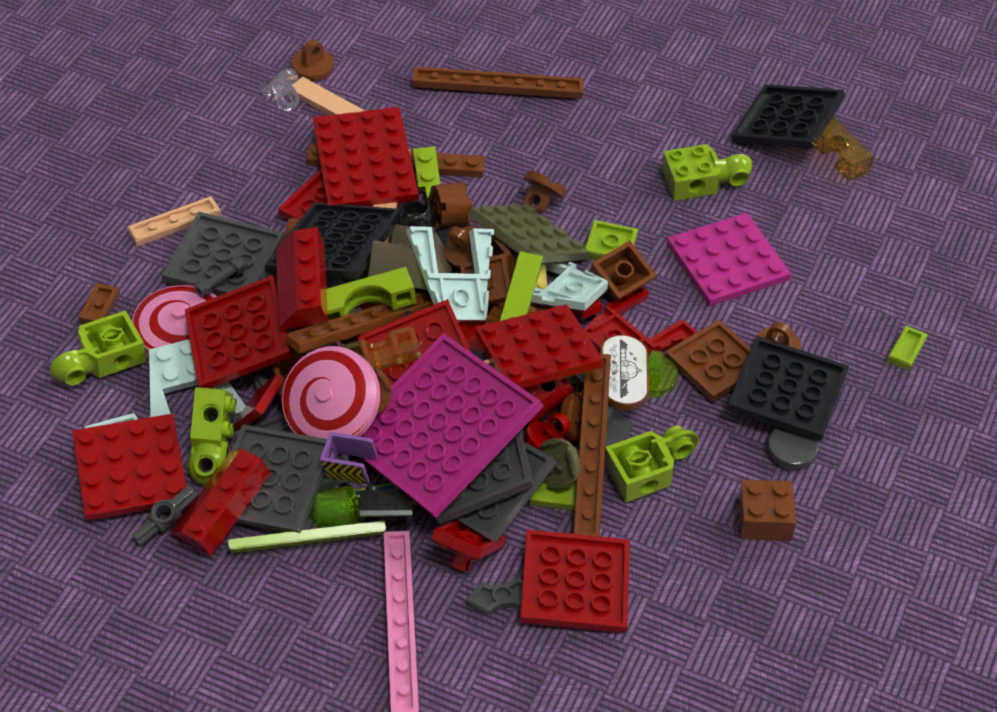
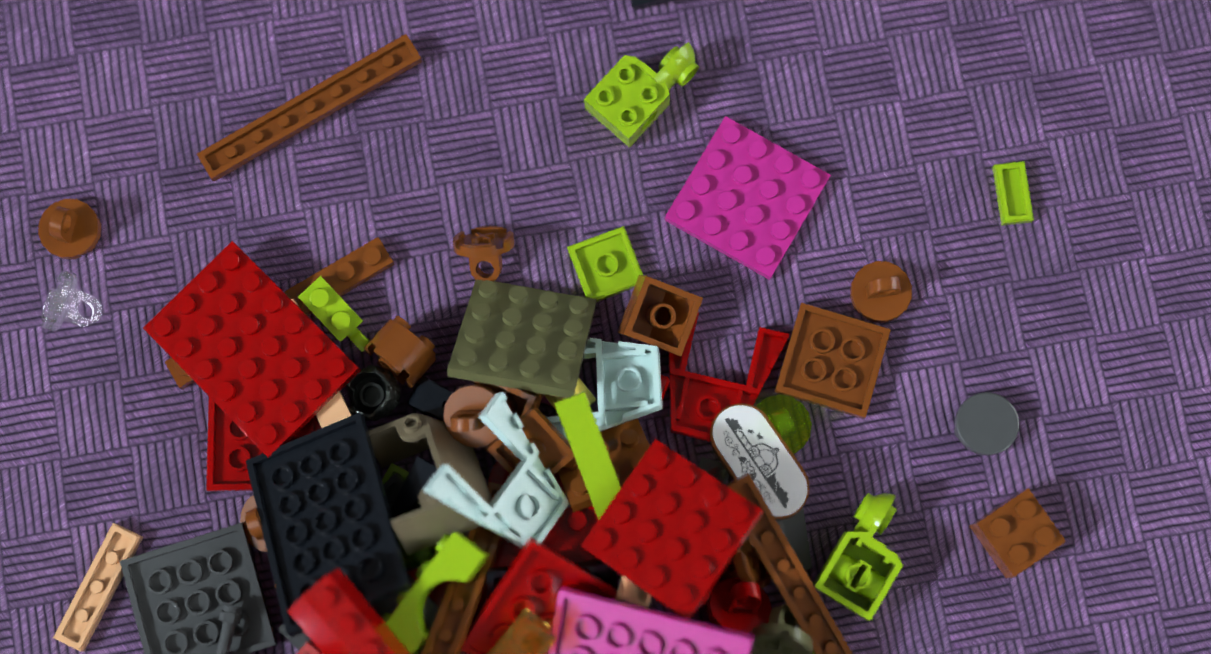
camera: 30 degrees left, 30 degrees up
light nougat tile [289,77,365,115] -> none
black plate [727,336,849,442] -> none

